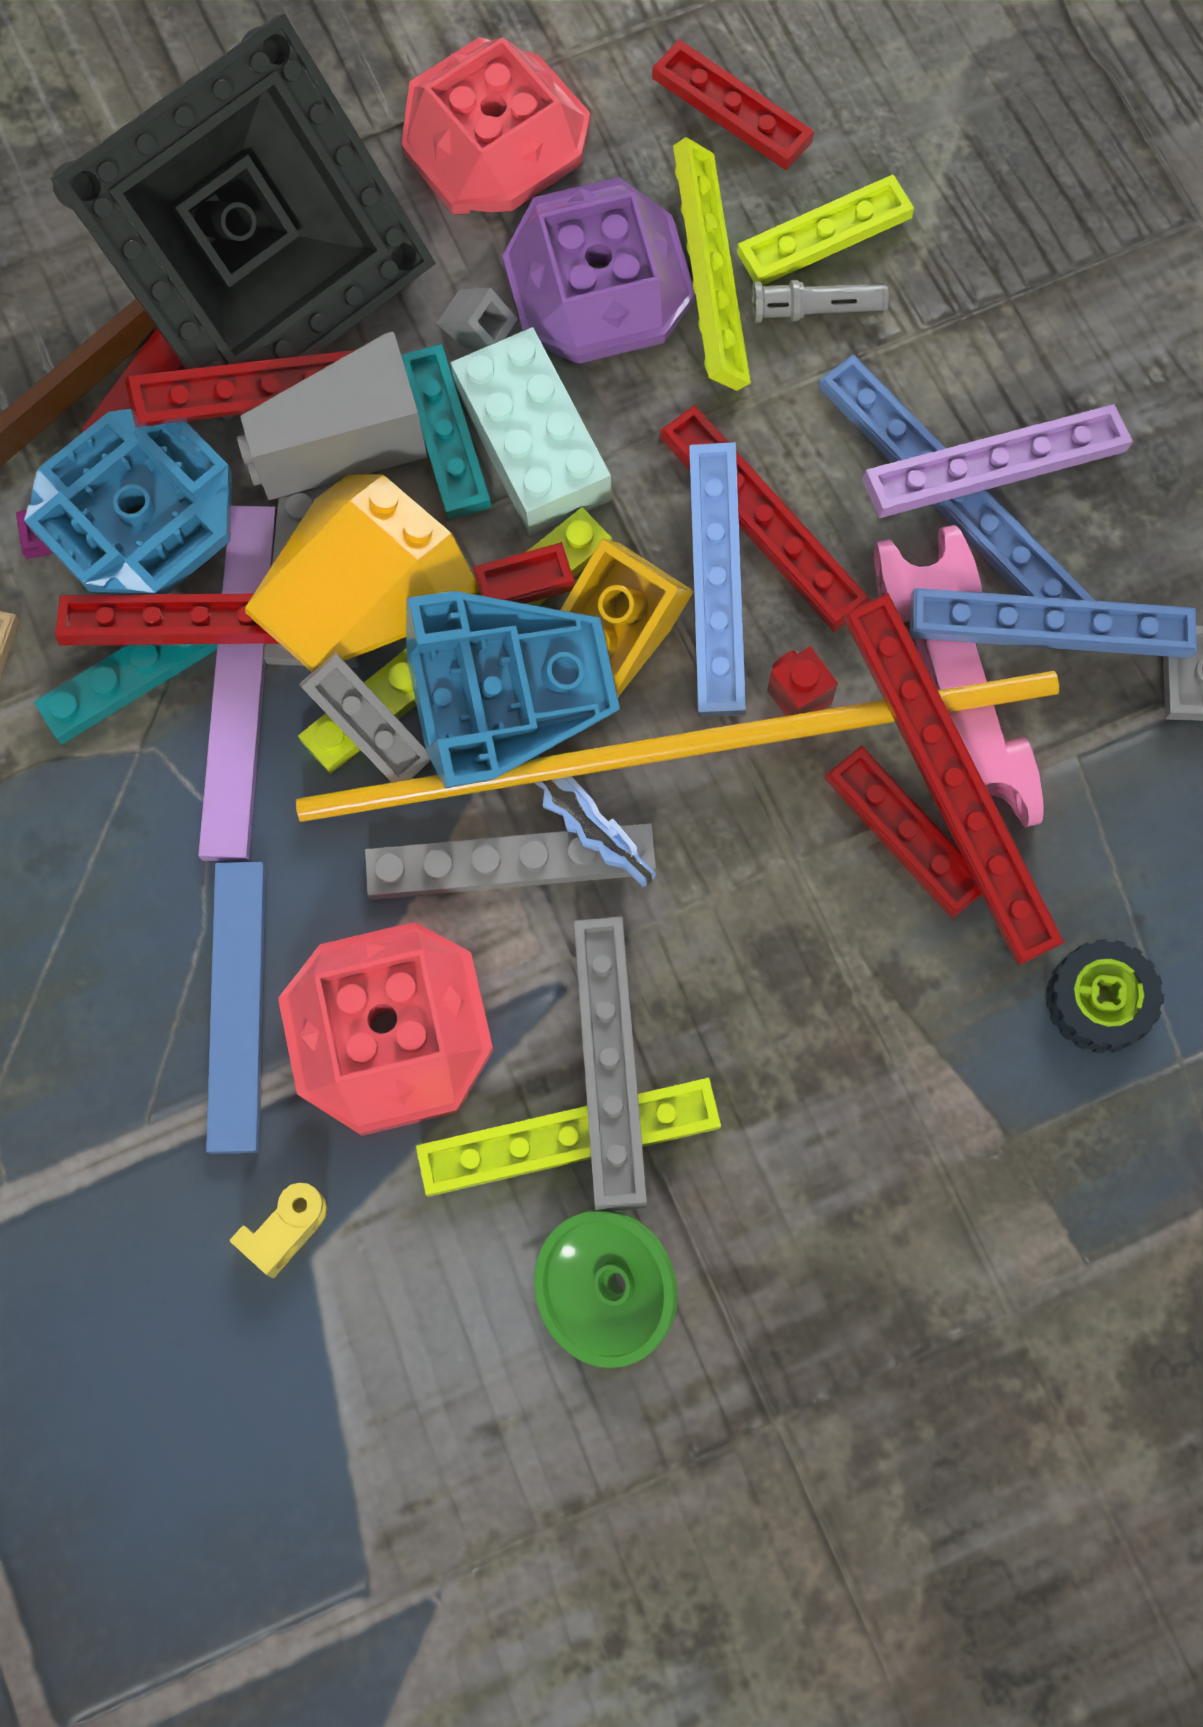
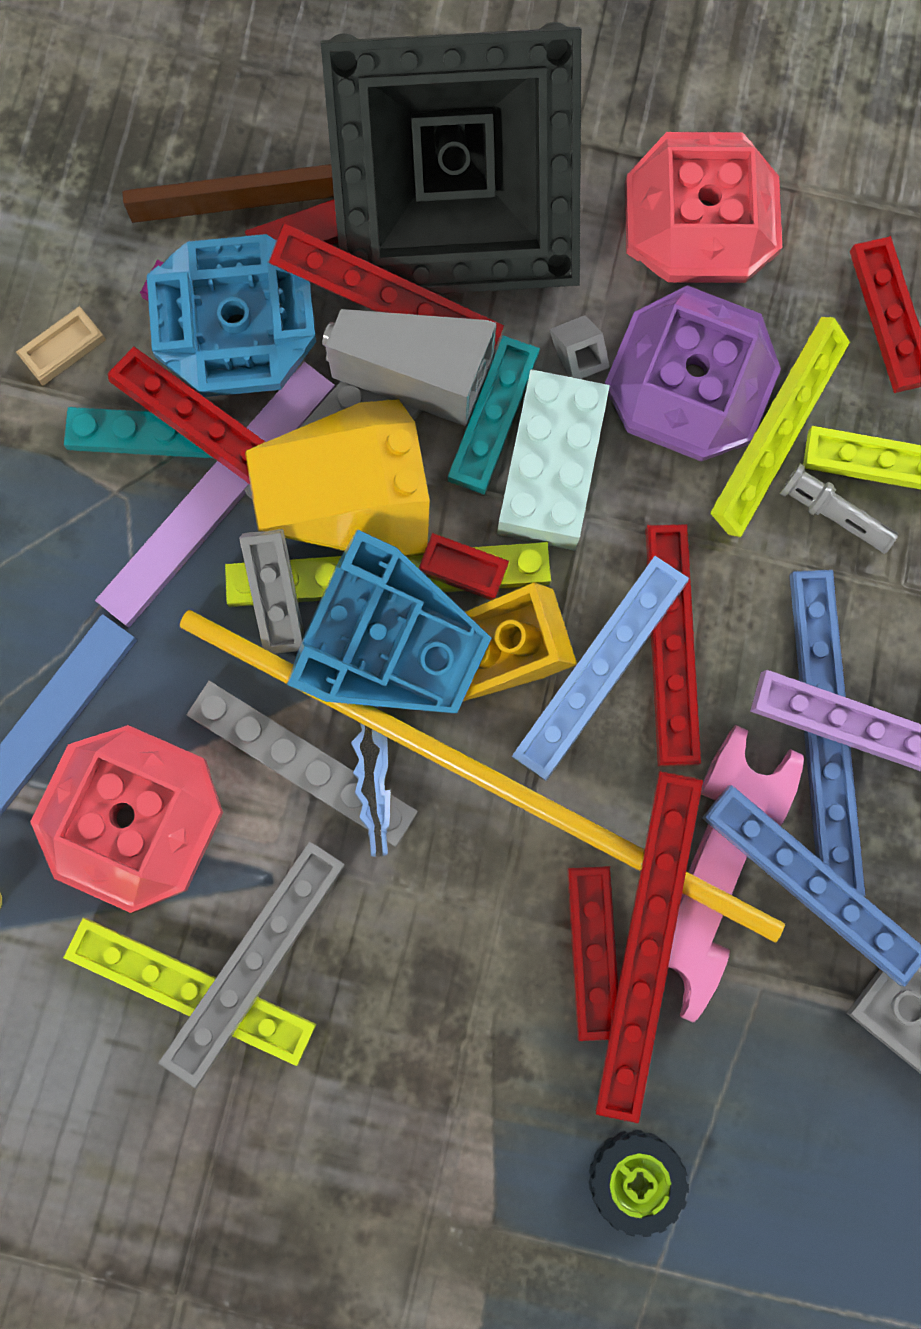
camera: 30 degrees right, 5 degrees up
bright green dish [534,1210,678,1368] -> none
red brick [767,646,838,716] -> none

